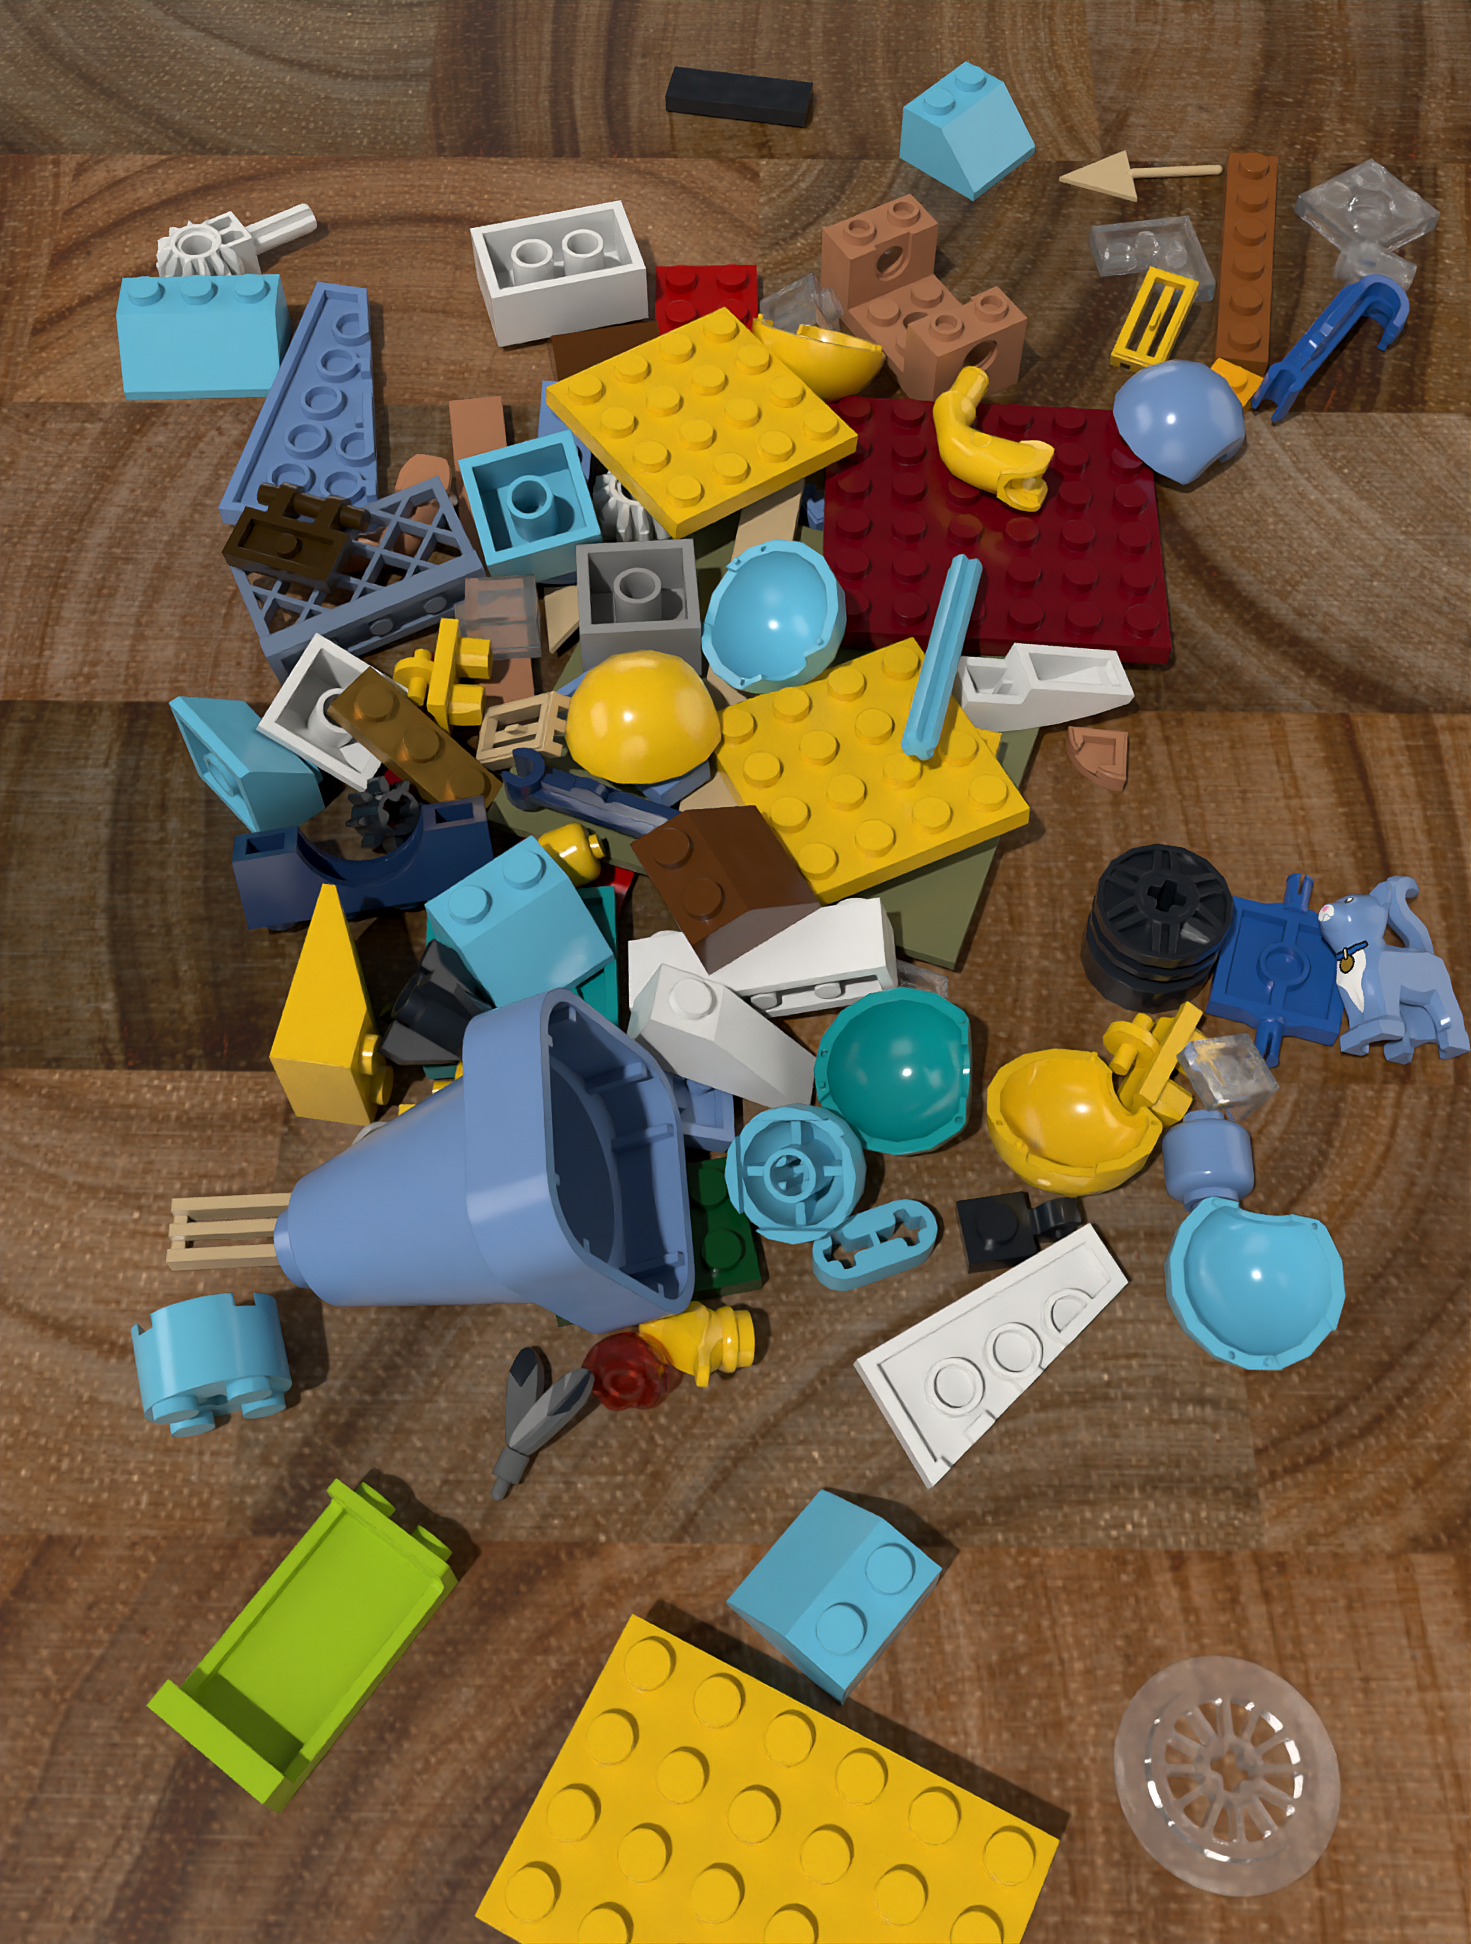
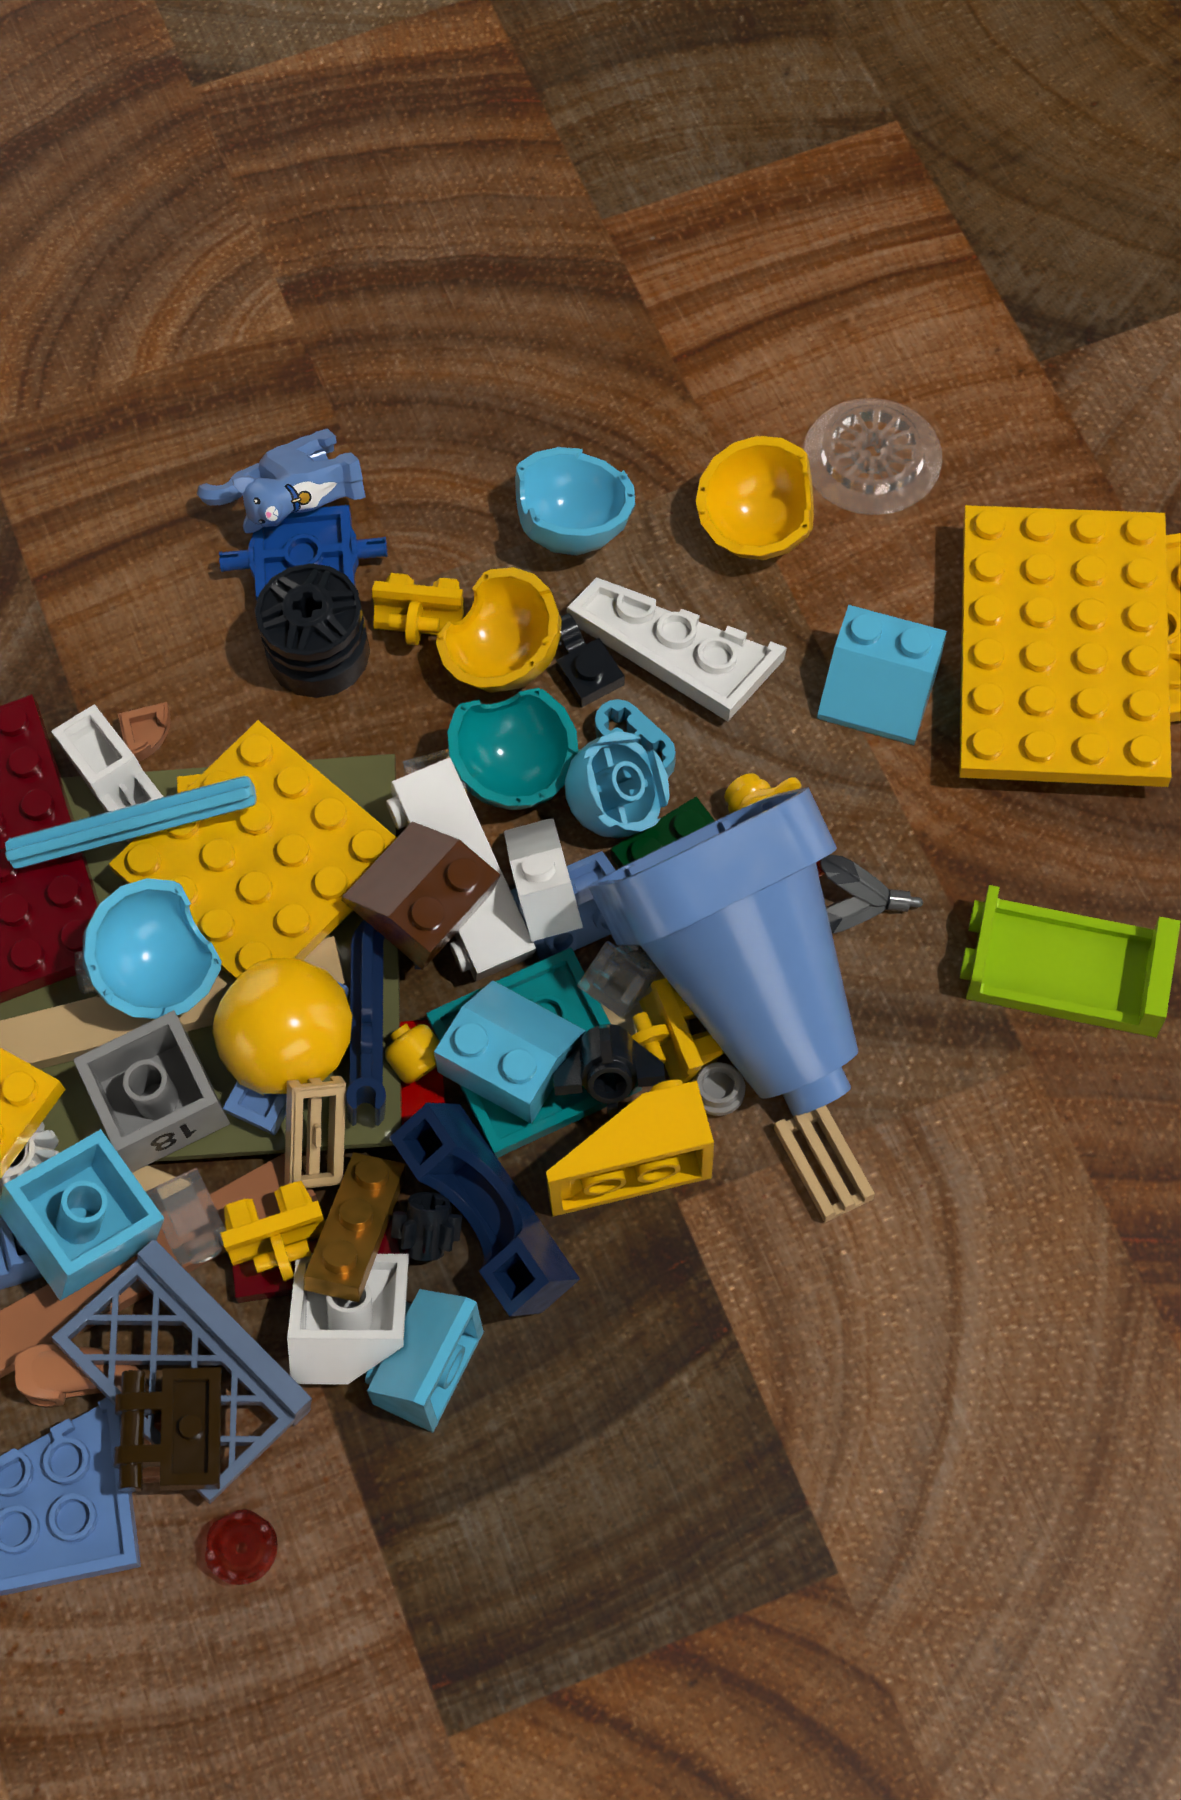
camera: 110 degrees left, 5 degrees up
medium azure brick [131,1293,292,1437] -> none
medium blue head [1162,1110,1254,1213] -> none
clear bracket [1176,1033,1280,1122] -> none
none -> clear red plate [205,1509,278,1585]
none -> yellow cylinder [696,436,814,560]

